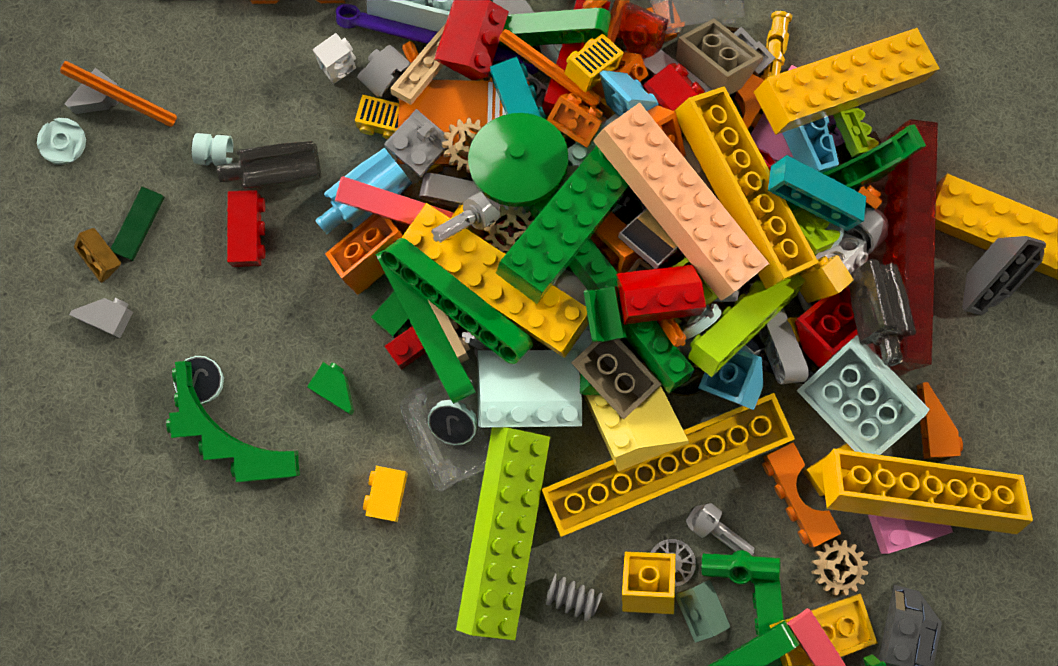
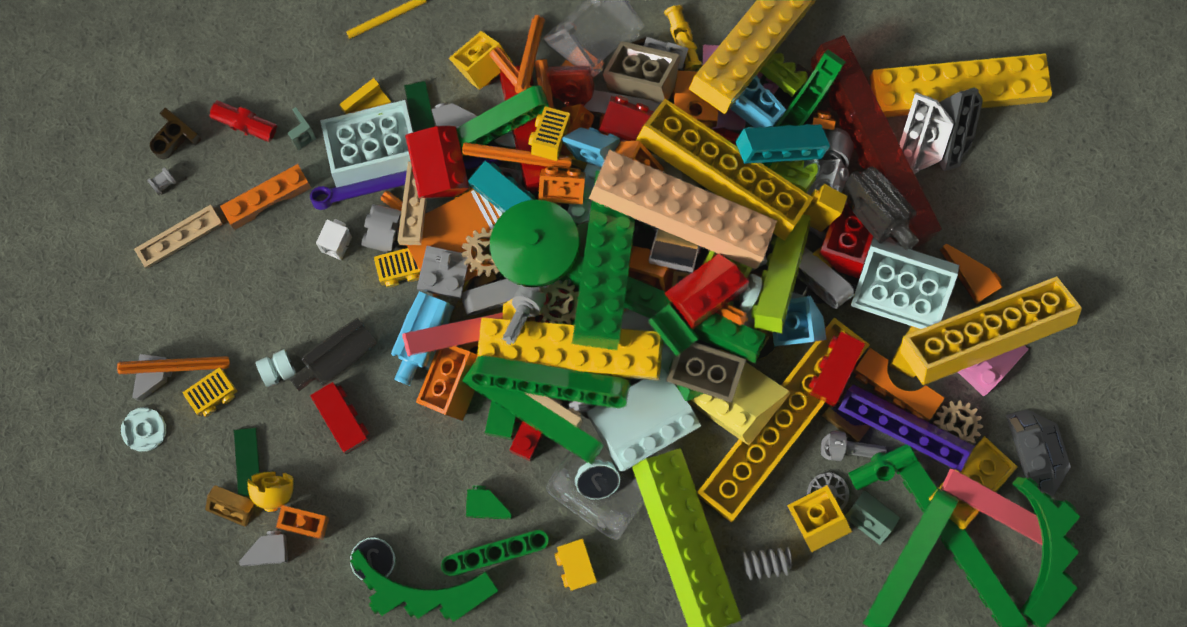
camera: 30 degrees left, 0 degrees up
none -> yellow brick [182,367,238,417]
none -> yellow cylinder [248,472,294,512]
none -> orange brick [276,505,329,540]
none -> green beam [441,530,549,577]
none -> orange brick [674,93,718,129]
none -> red brick [808,331,866,407]
none -> pearl gold slope [822,401,871,442]
none -> dark purple brick [838,384,975,472]
none -> white wedge [893,93,954,174]

